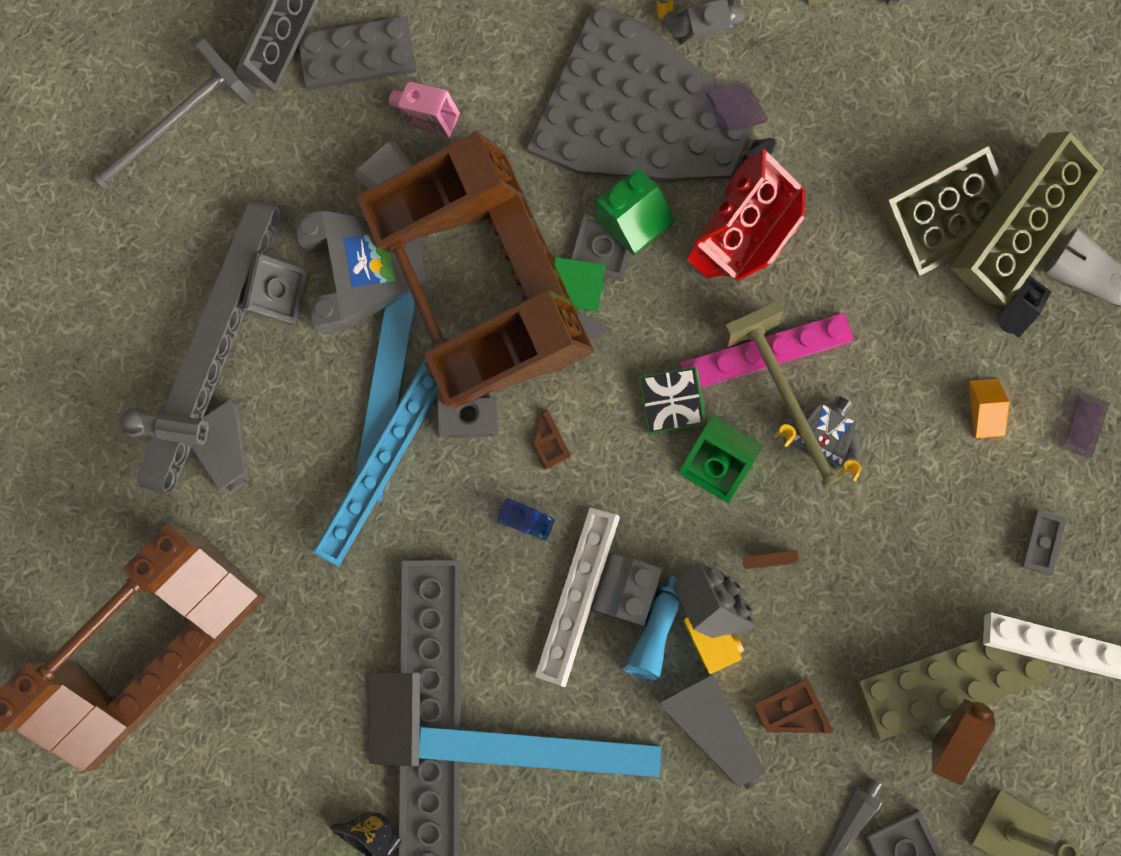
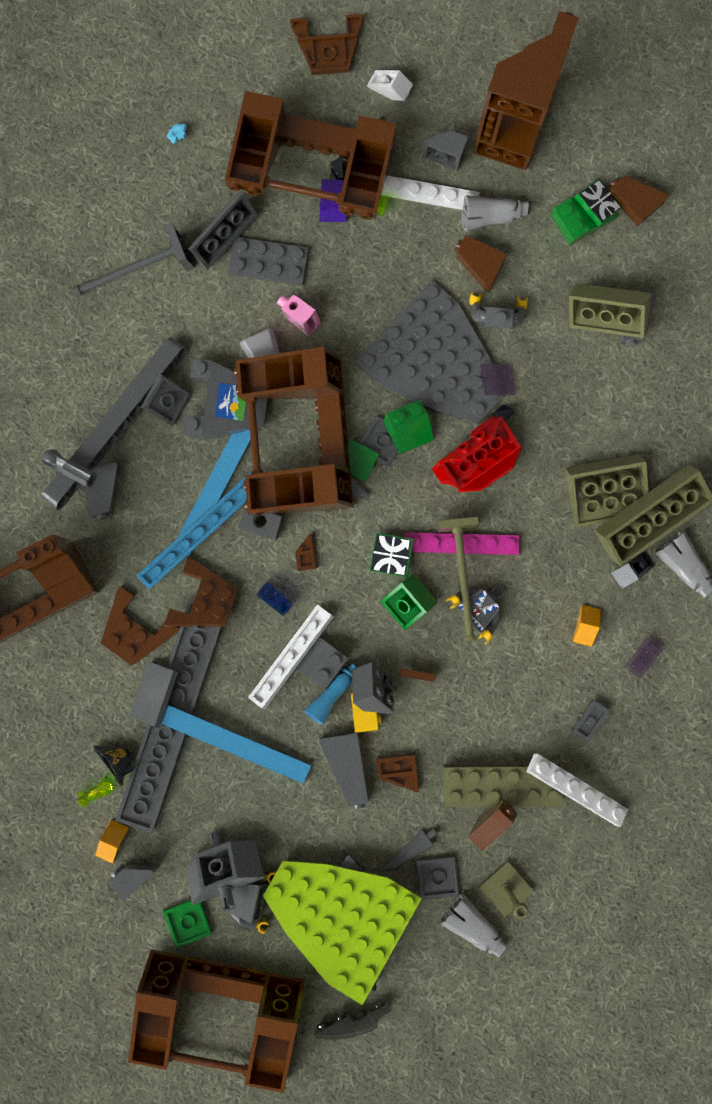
camera: 10 degrees right, 5 degrees up
none -> reddish brown wing [101,586,180,666]
none -> reddish brown wing [164,556,238,628]

